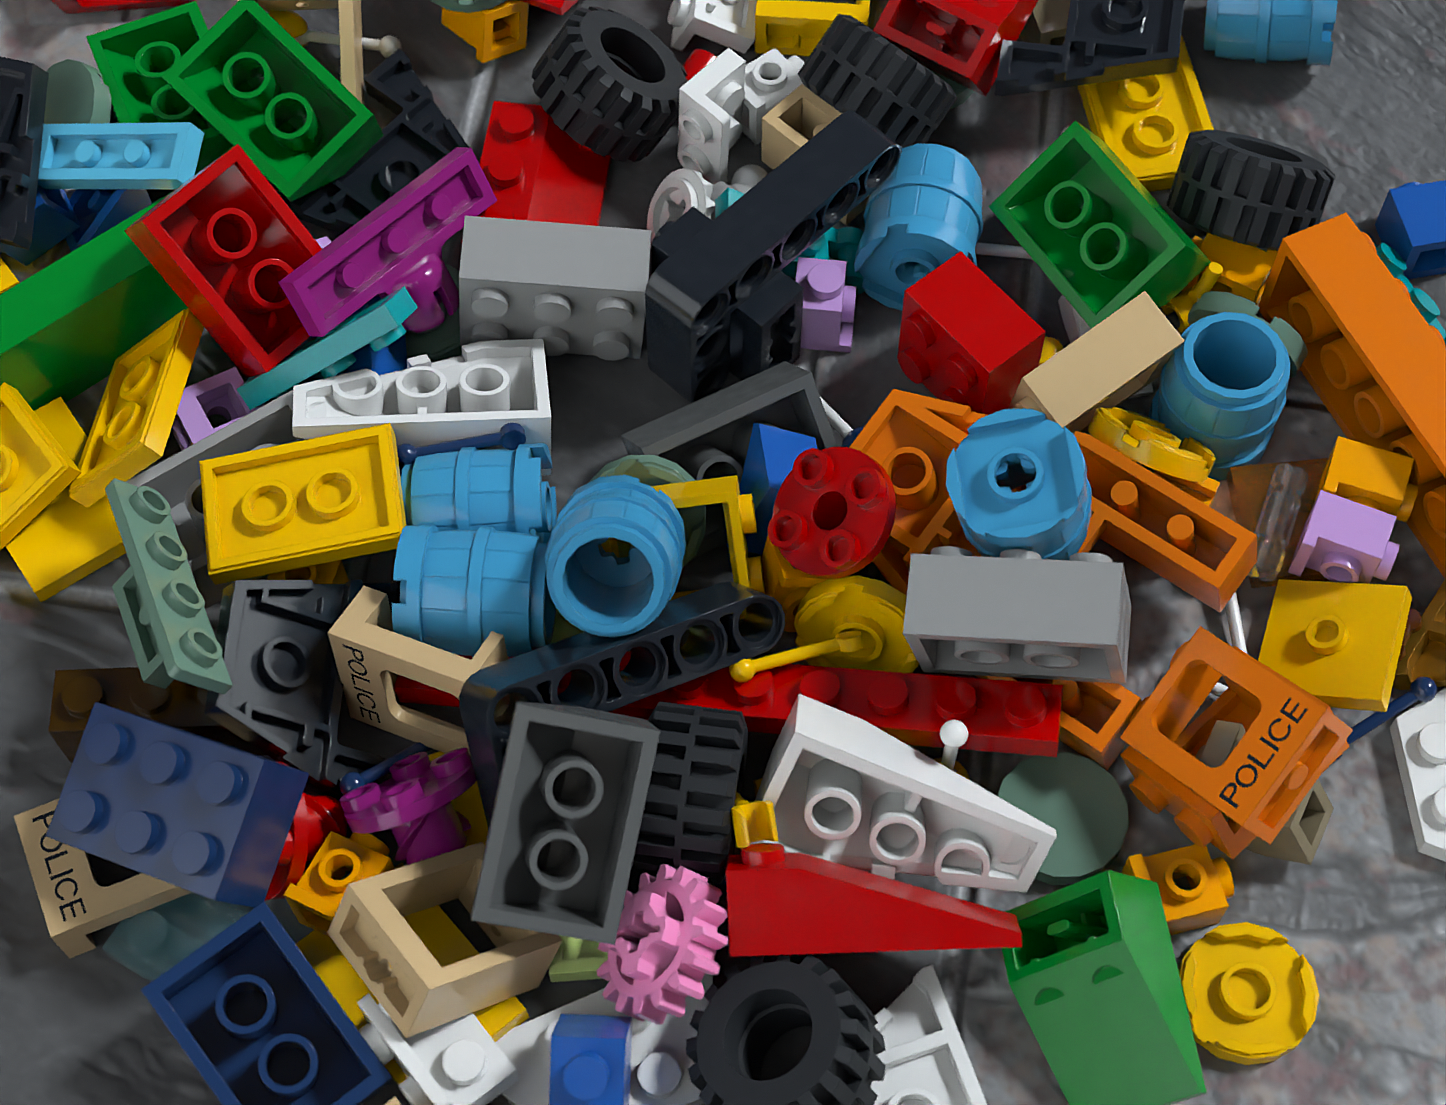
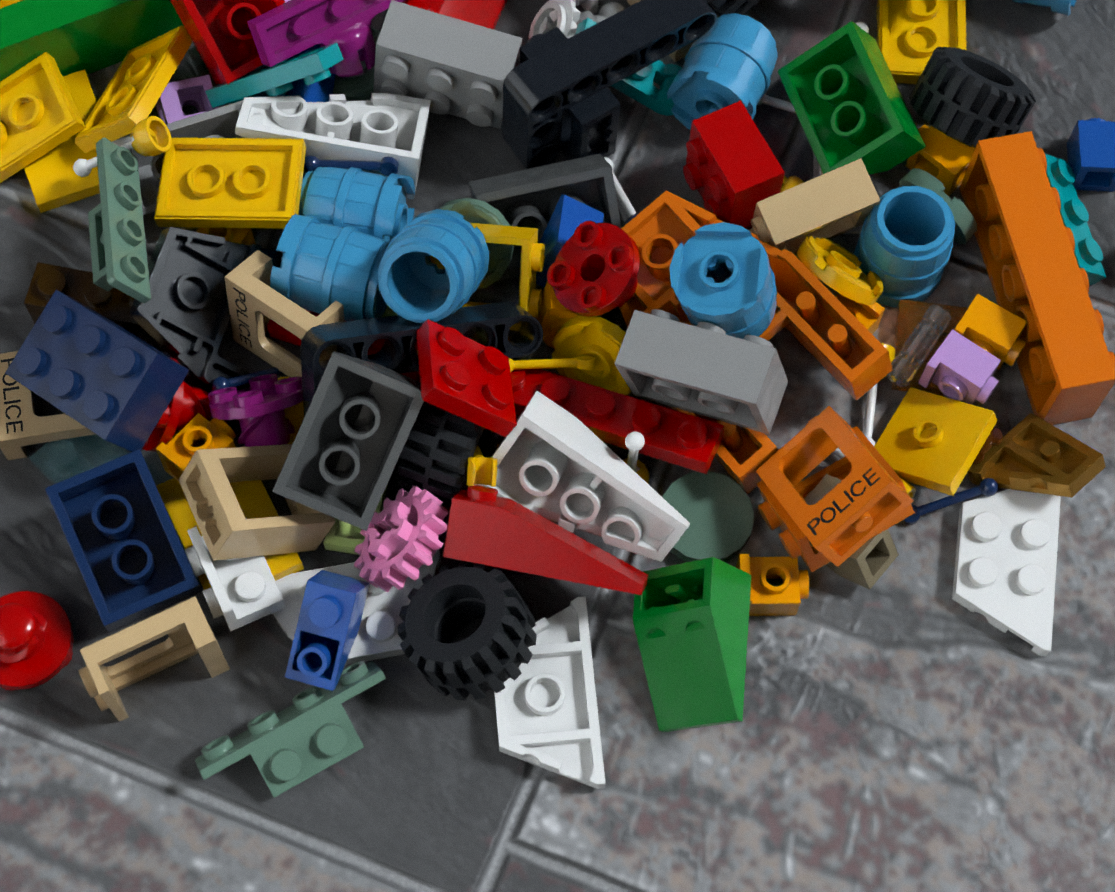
camera: 10 degrees right, 5 degrees up
lavender brick [795,257,857,353] -> none
yellow hand [1162,262,1223,334] -> none
yellow tile [1178,922,1319,1065] -> none
none -> yellow hinge [73,116,172,177]
none -> red plate [416,319,517,437]

